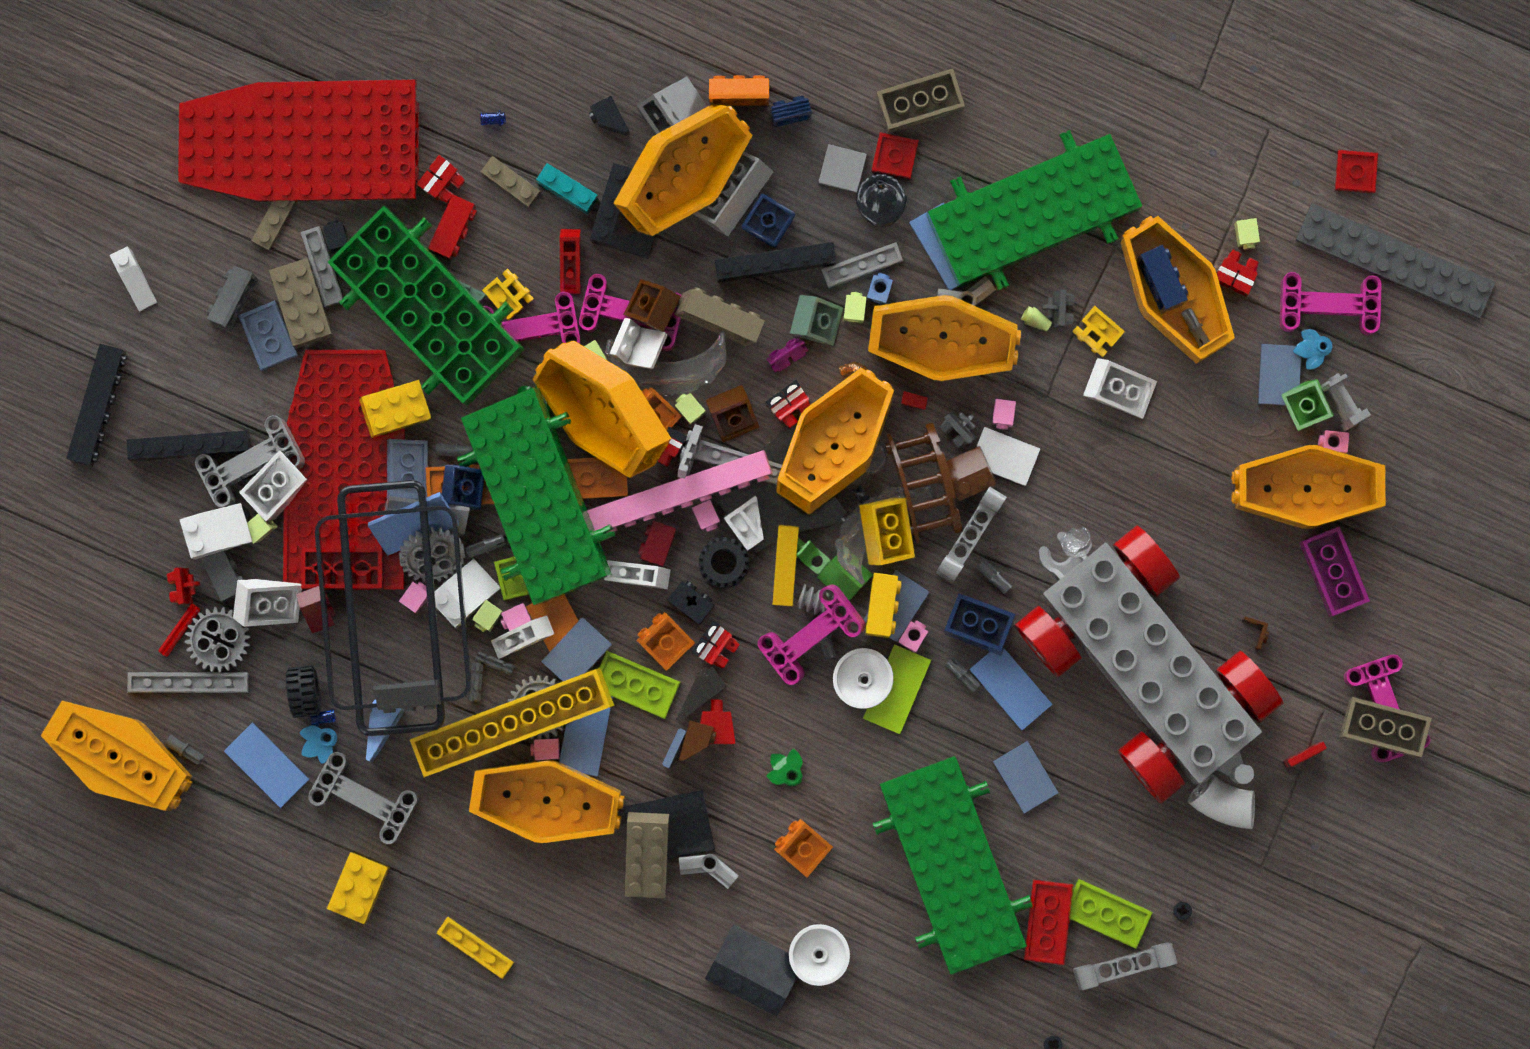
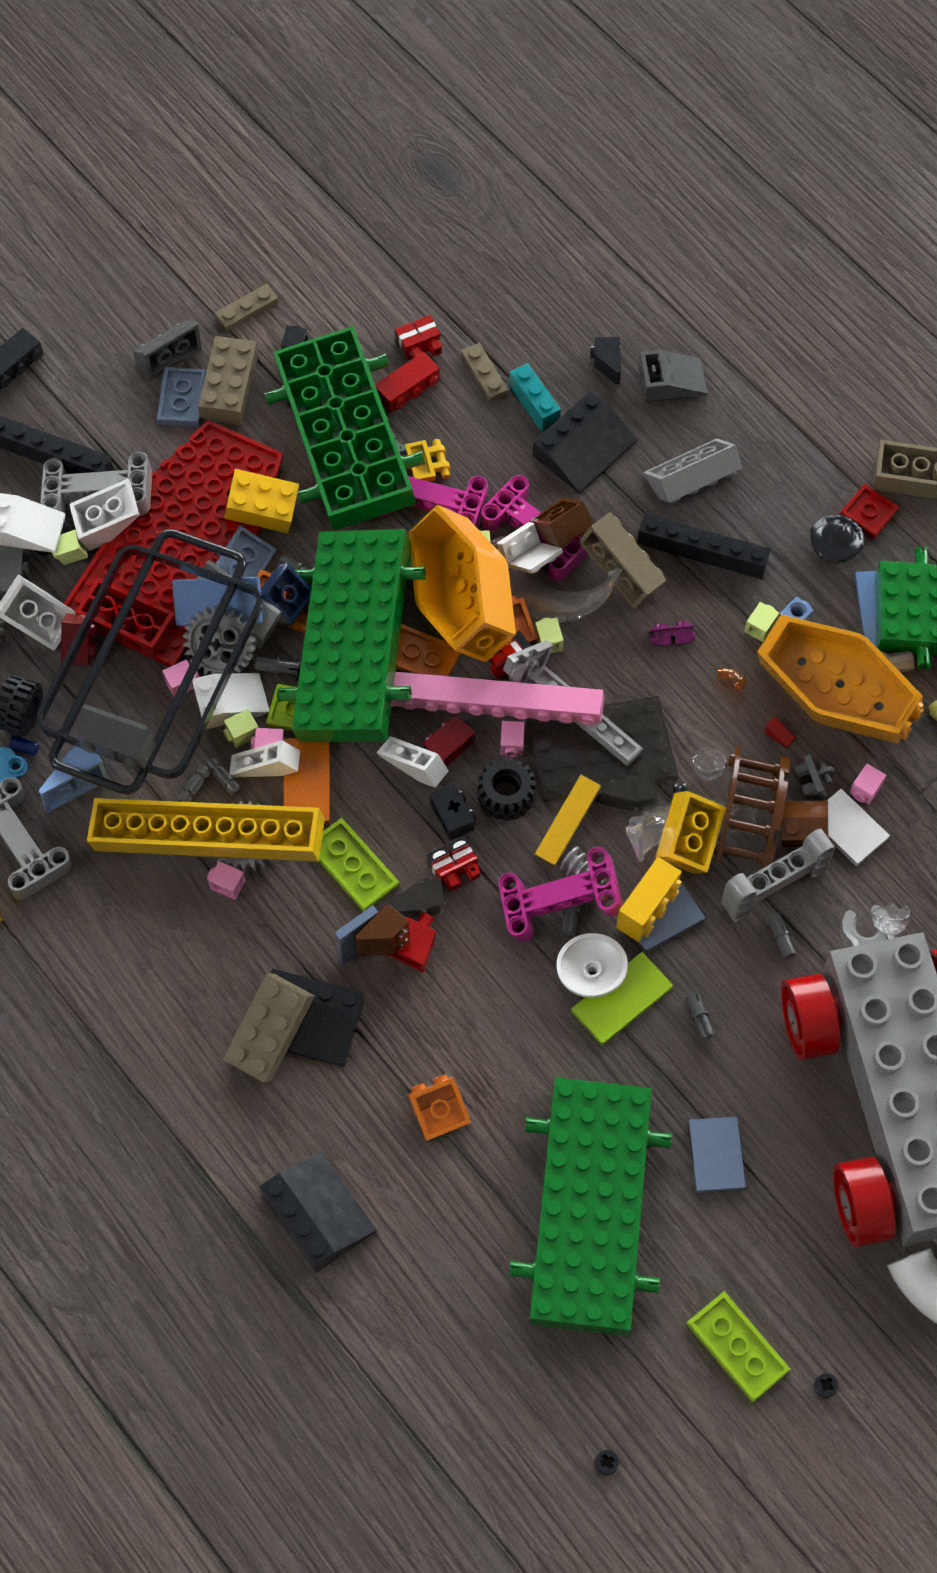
camera: 25 degrees right, 20 degrees down
white slope [110,246,157,312] -> none
red wing [178,80,419,202] -> none
light grey tile [301,226,343,308] -> none
yellow tile [436,917,514,979] -> none
light orange container [469,760,625,843] -> none
clear blue pin [480,110,506,126] -> none
sand blue tile [541,617,612,681] -> none
red slope [559,229,581,294] -> none
medium blue tile [559,697,613,776] -> none
light orange container [613,103,753,236] -> none
orange plate [636,612,695,671] -> none
light grey piece [679,854,739,889] -> none
reddish brown slope [705,385,759,442] -> none
orange slope [709,75,769,106] -> none
white wing [724,496,764,551] -> none
dark blue brick [742,193,795,248] -> none
hips [765,380,810,429] -> none
green plate [767,749,803,787] -> none
dark blue brick [770,96,812,128] -> none
light orange container [776,368,894,514] -> none
white dish [789,924,850,986] -> none
sand green slope [790,295,843,346] -> none
bright green bracket [796,538,831,575] -> none
bright green slope [817,548,873,601] -> none
light grey tile [818,144,867,193] -> none
light grey tile [822,242,903,289] -> none
bright pink brick [898,620,928,653] -> none
dark blue brick [944,594,1016,656] -> none
medium blue tile [969,649,1052,731] -> none
red tile [1024,880,1074,965] -> none
light grey beam [1073,942,1178,990] -> none

